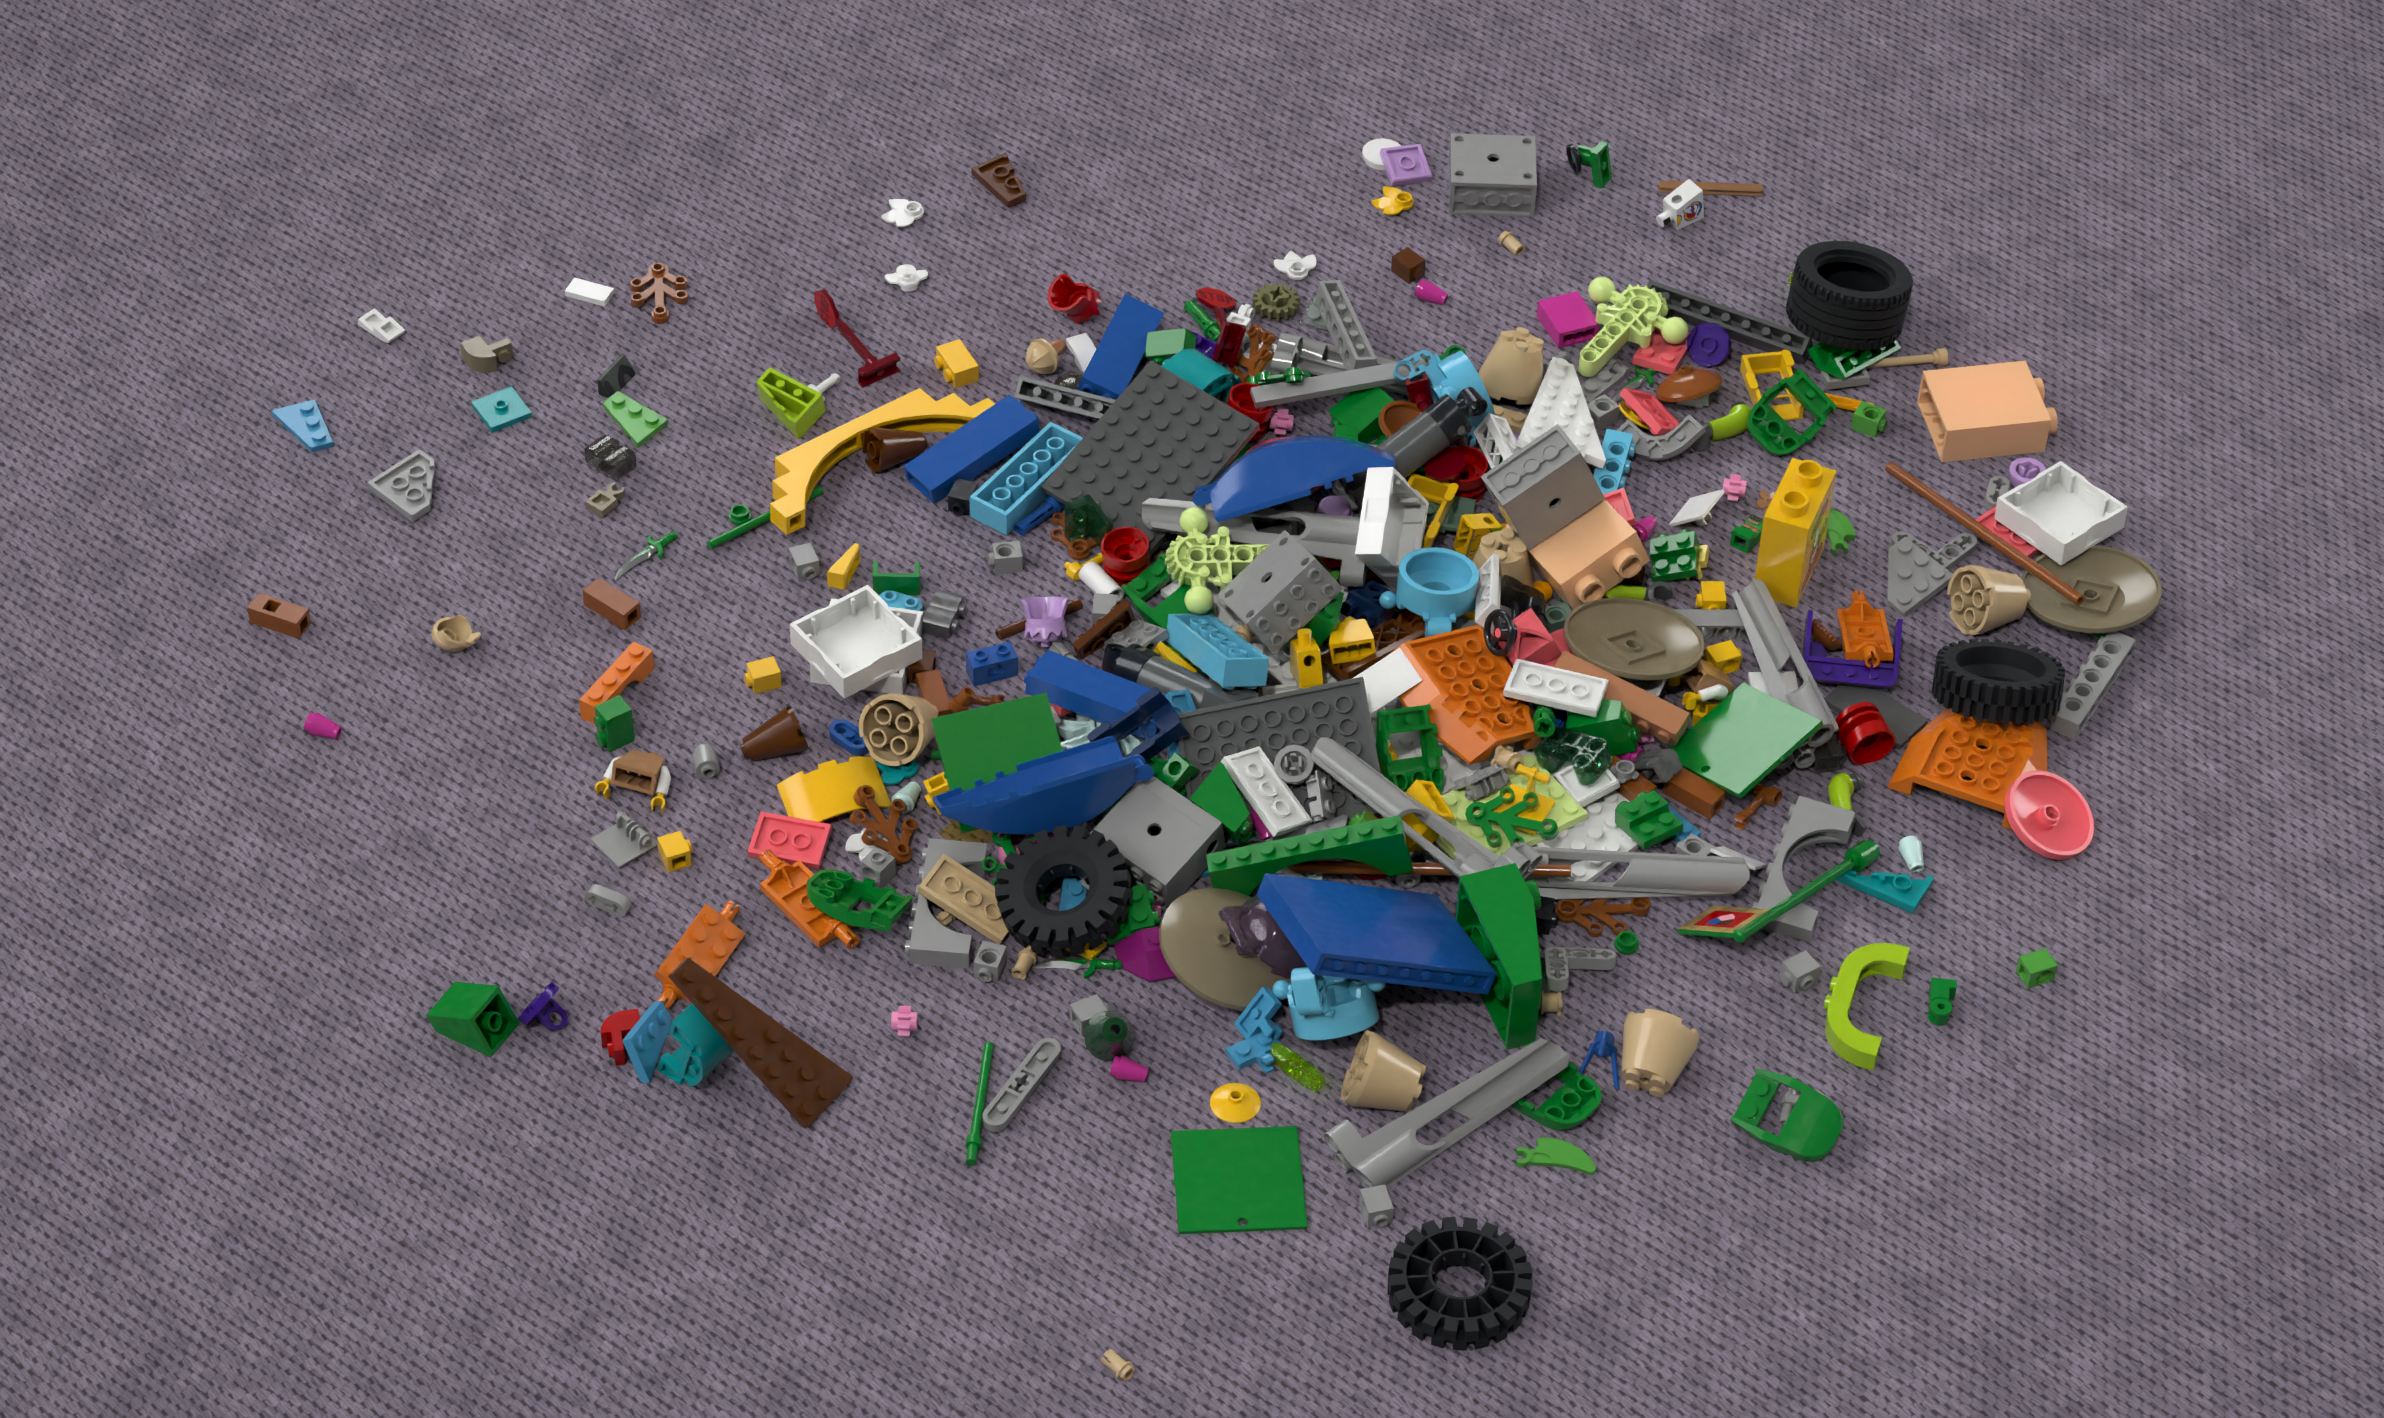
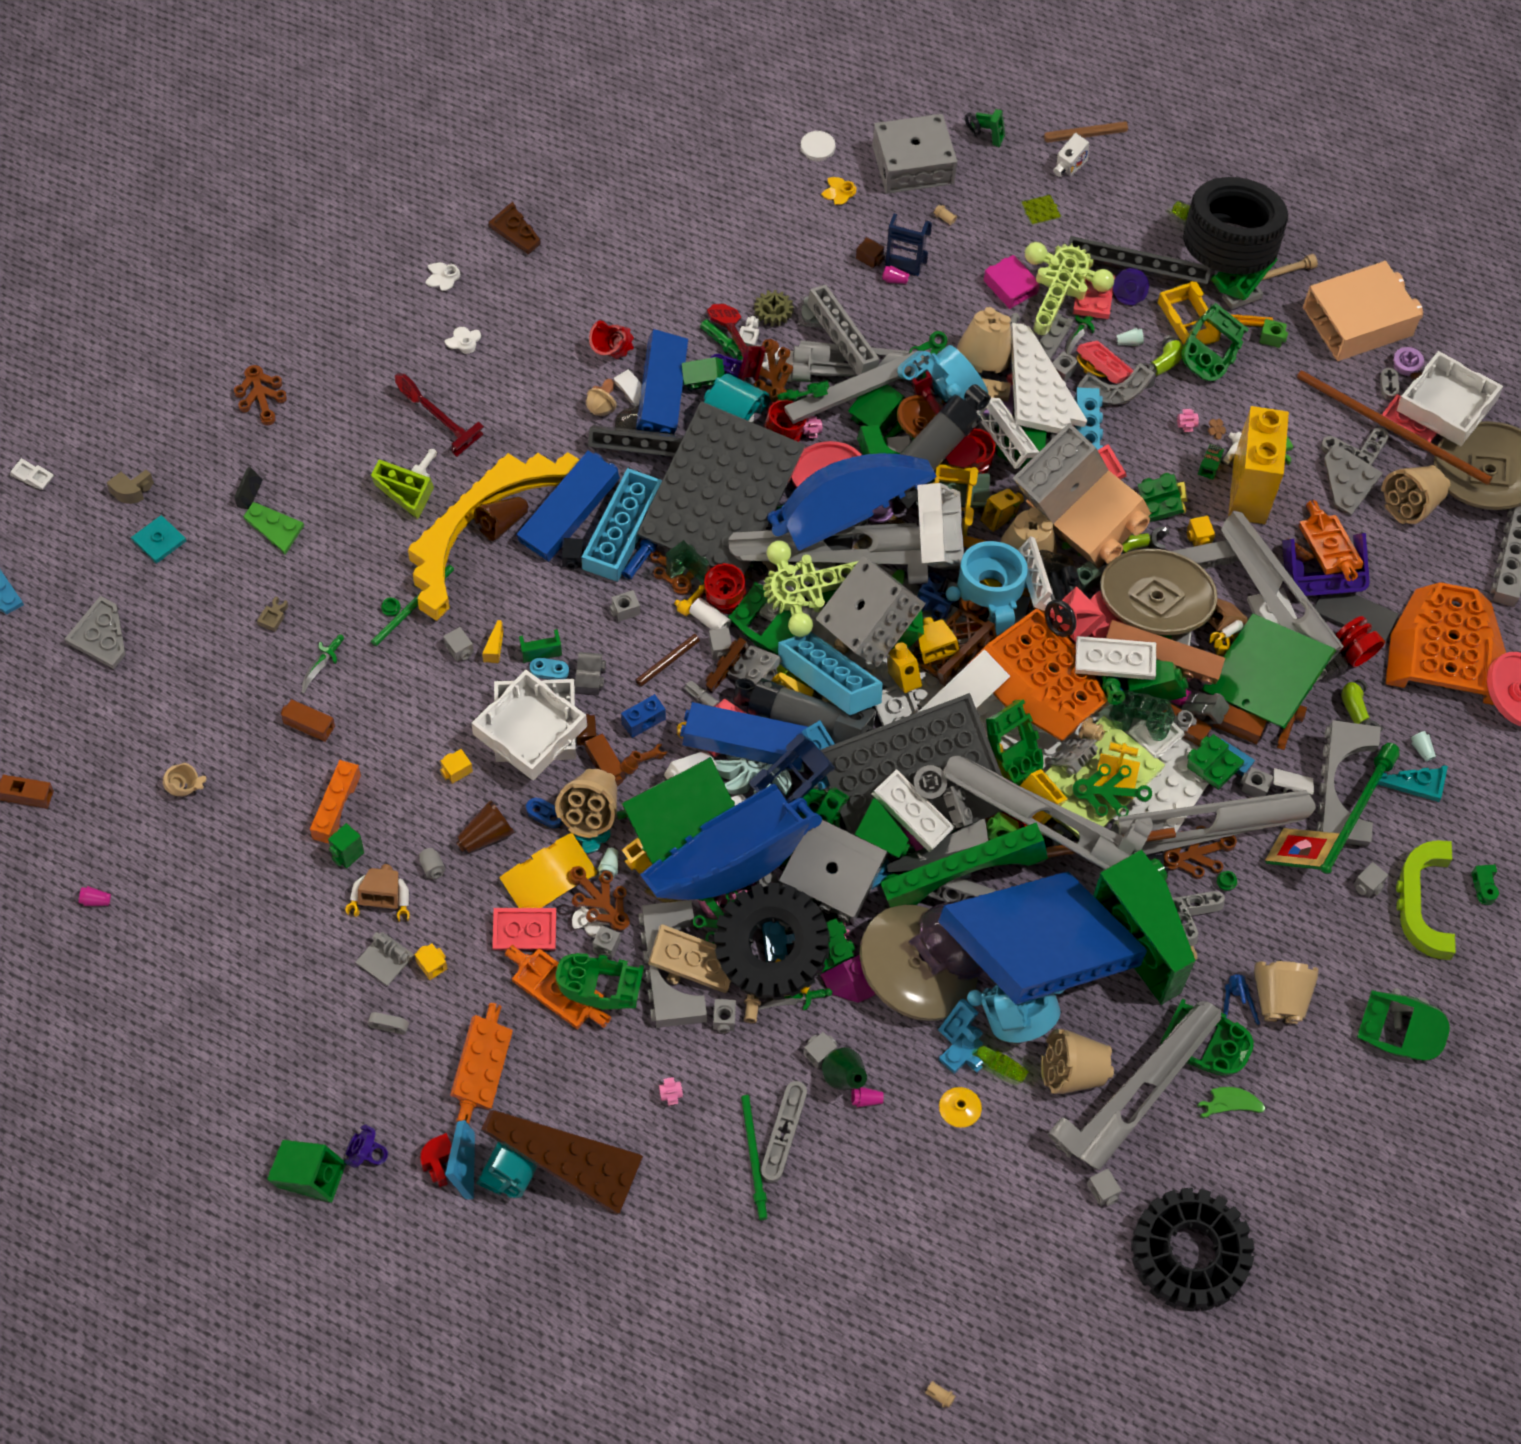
camera: 15 degrees left, 15 degrees up
white tile [565,278,614,307] -> none
clear smoke brick [584,435,636,481] -> none
yellow brick [934,339,979,388] -> none
lavender hat [1020,596,1069,647] -> none
green piece [1171,1126,1307,1234] -> none
white plate [1274,251,1316,280] -> none
lavender tile [1380,144,1433,186] -> none
light orange plate [1532,580,1552,603] -> none
dark pink cone [1631,516,1657,542] -> none
dark orange dish [1656,366,1722,402] -> none
white piece [1669,489,1725,526] -> none
yellow brick [1704,640,1743,674] -> none
black tyre [1932,639,2065,725] -> none
none -> dark blue piece [884,213,932,276]
none -> clear neon green piece [1022,195,1061,224]

